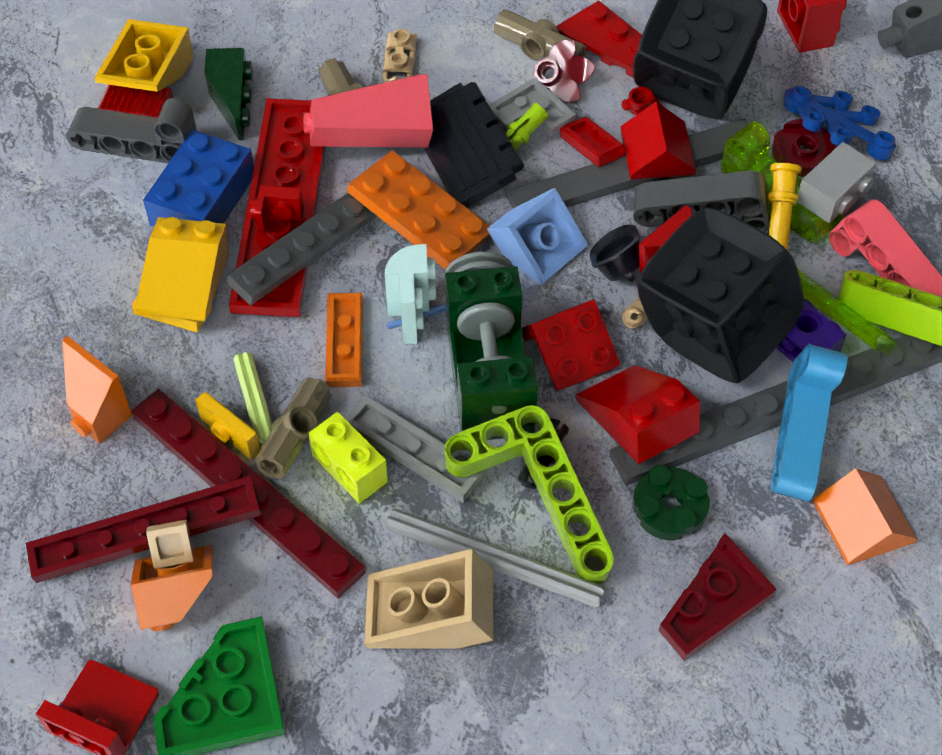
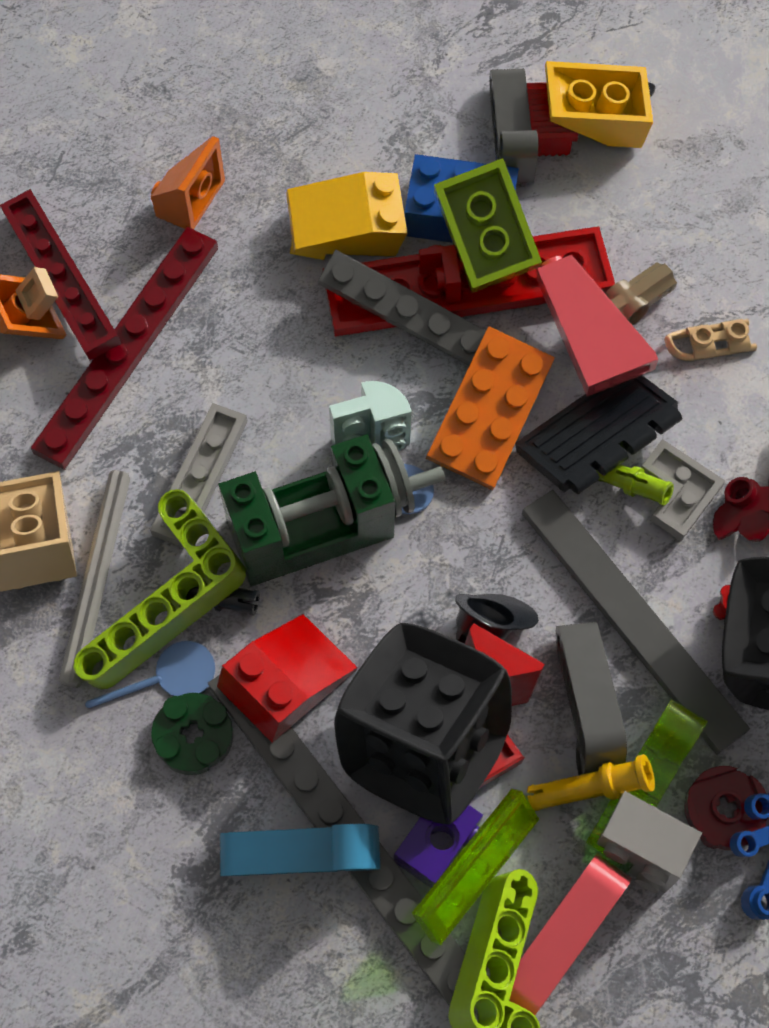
camera: 75 degrees right, 10 degrees up
yellow plate [195,392,260,461] -> none
dark green slope [204,48,253,140] -> none
yellowish green axle [233,352,272,447] -> none
dark tan piece [255,377,332,479] -> none
neon yellow brick [308,411,388,504] -> none
orange tile [325,293,363,387] -> none
light blue slope [487,188,588,284] -> none
red bracket [522,299,620,391] -> none
red plate [560,116,625,167] -> none
red slope [620,101,696,180] -> none
dark red wing [659,533,777,661] -> none
slope [813,468,917,566] -> none
none -> medium blue piece [85,641,215,708]
none -> lime brick [434,158,542,293]

